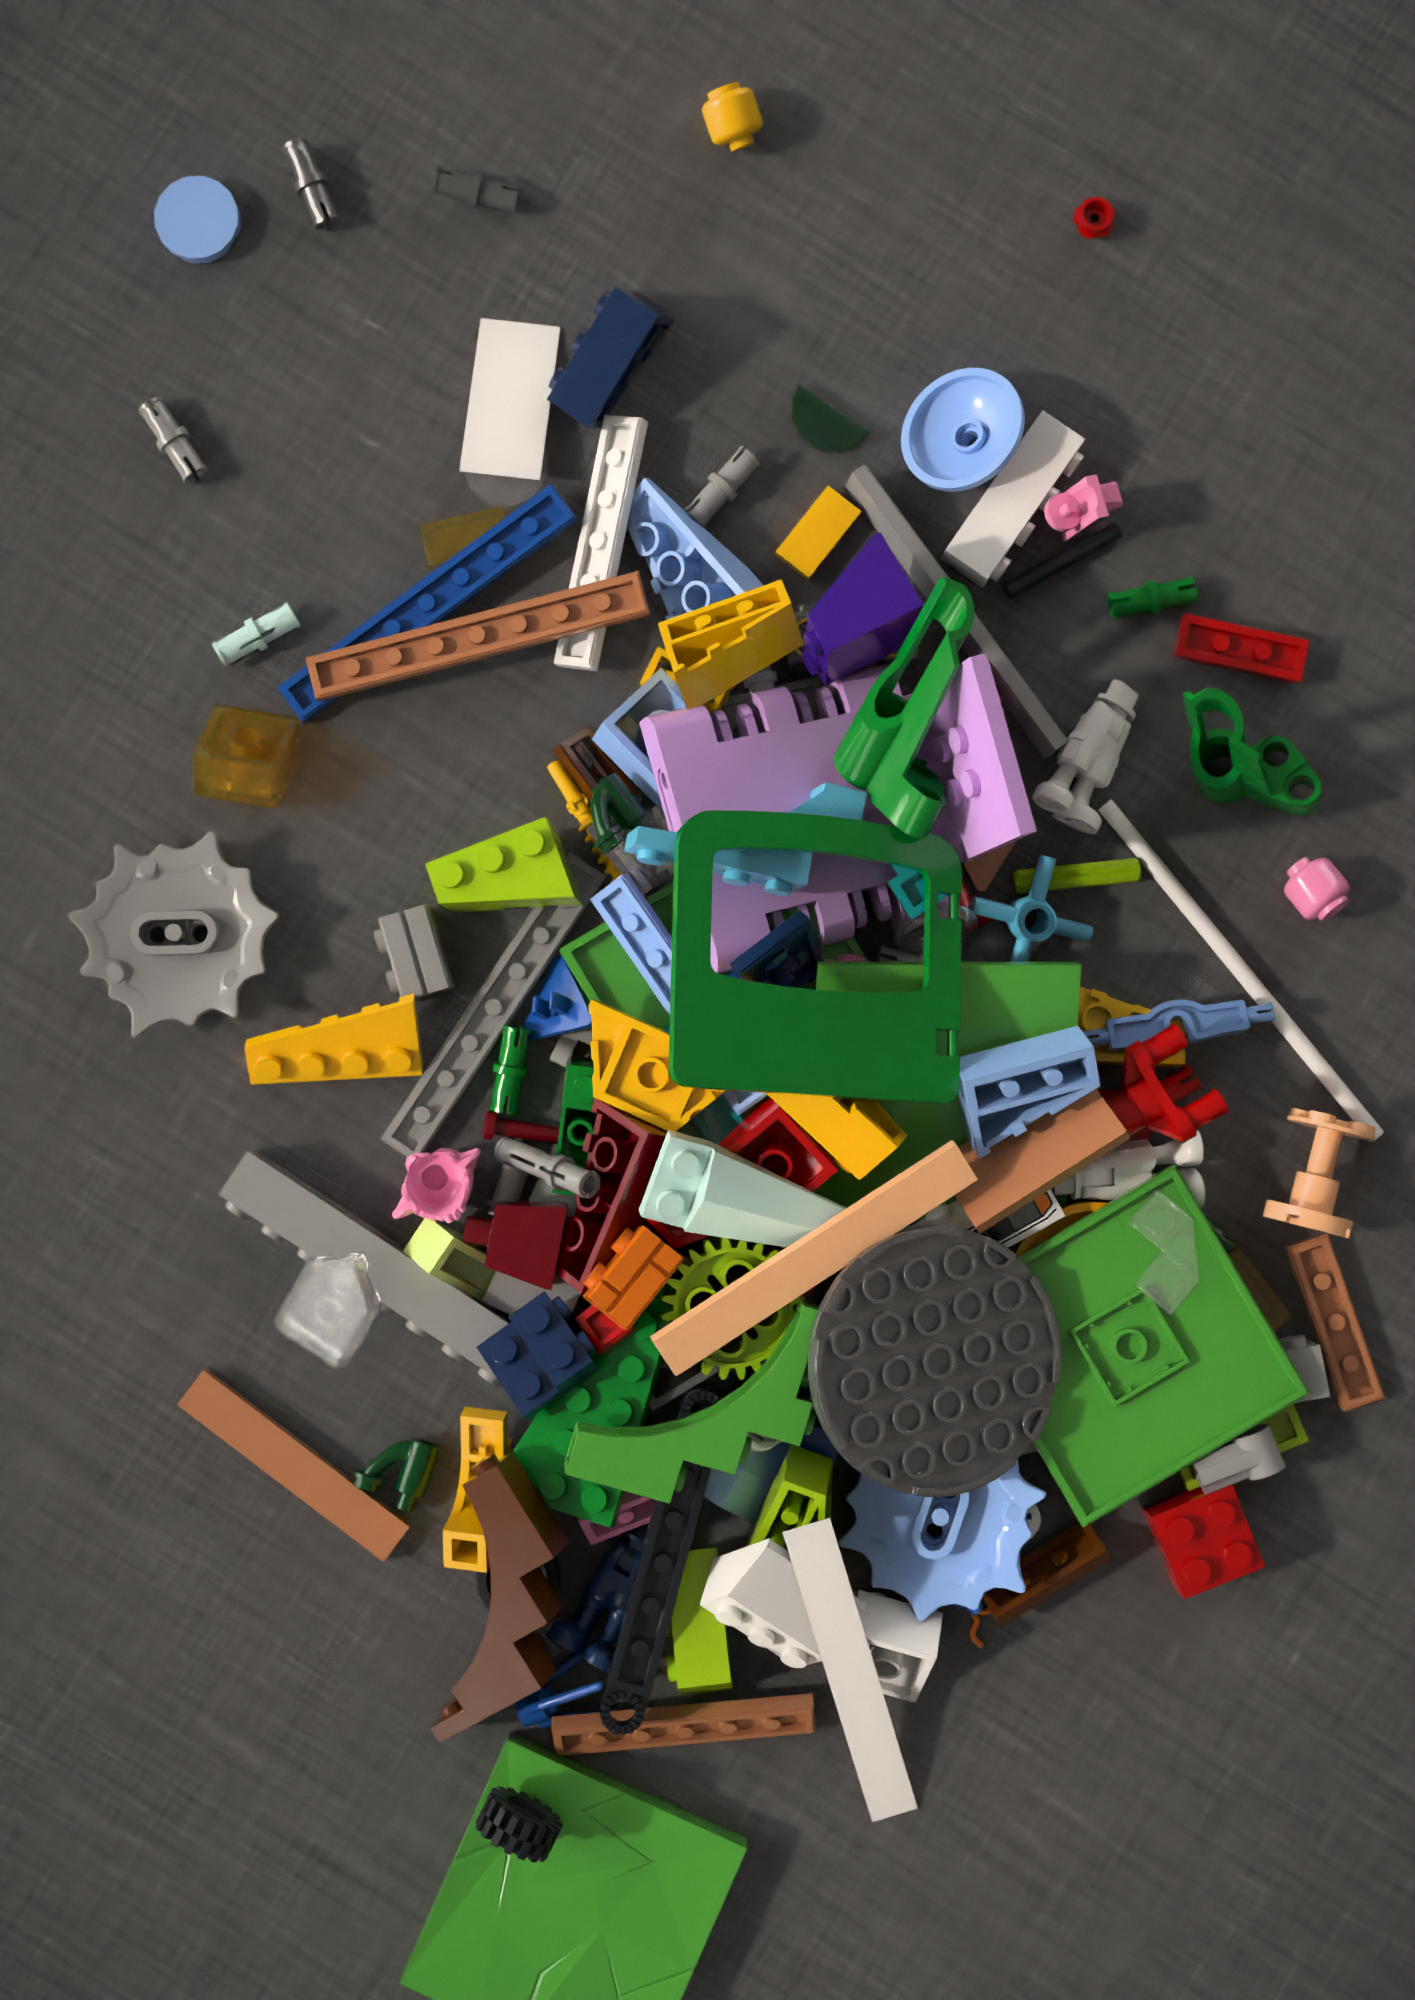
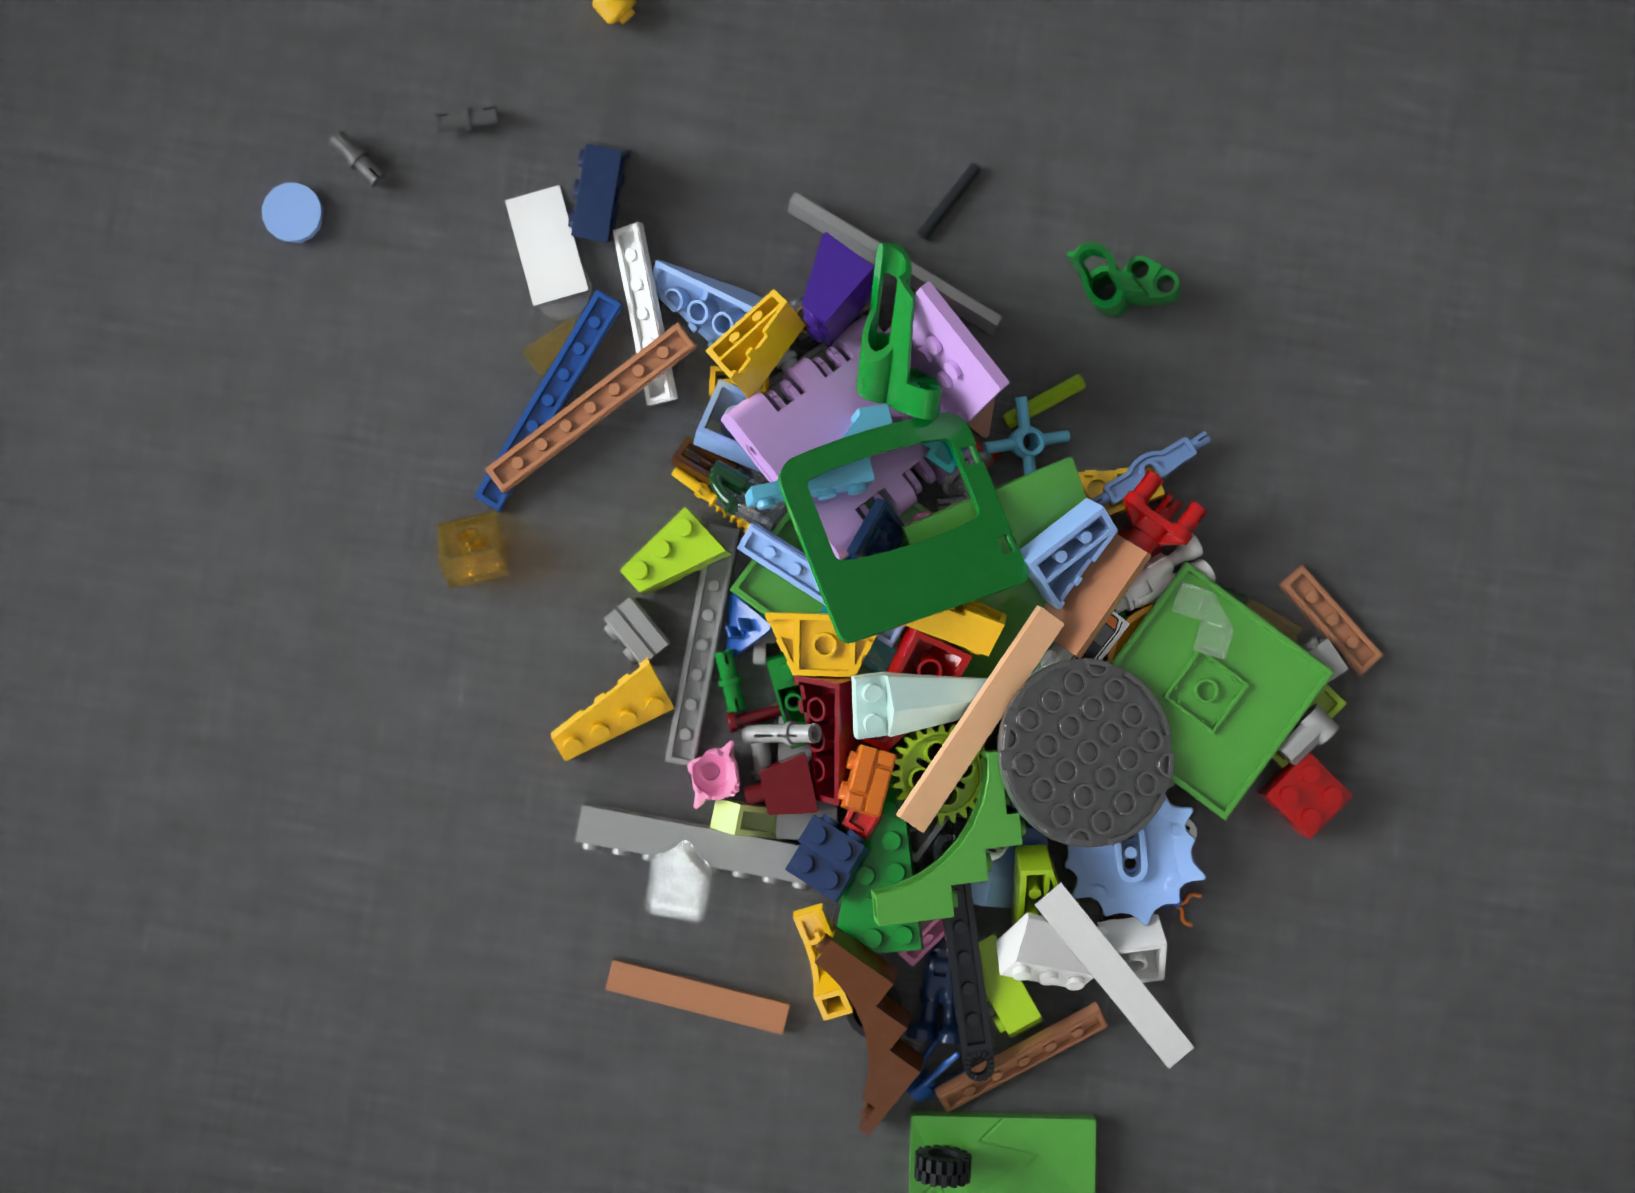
camera: 25 degrees left, 0 degrees up
light grey piece [68,831,279,1038] -> none
light grey pin [138,396,208,484] -> none
light aqua pin [212,602,300,667] -> none
dark green plant [353,1437,440,1512] -> none
light grey pin [683,445,761,528] -> none
yellow tile [775,485,861,581] -> none
clear green tile [792,385,869,453] -> none
light blue dish [901,368,1025,492] -> none
white brick [941,410,1085,588] -> none
reddish brown plate [983,1522,1111,1627] -> none
white piece [1032,679,1139,834] -> none
bright pink hips [1044,474,1123,542] -> none
white piece [1098,799,1384,1142] -> none
green pin [1107,576,1198,620] -> none
red plate [1172,613,1310,684] -> none
light nougat piece [1263,1108,1376,1238] -> none
bright pink head [1284,857,1350,922] -> none

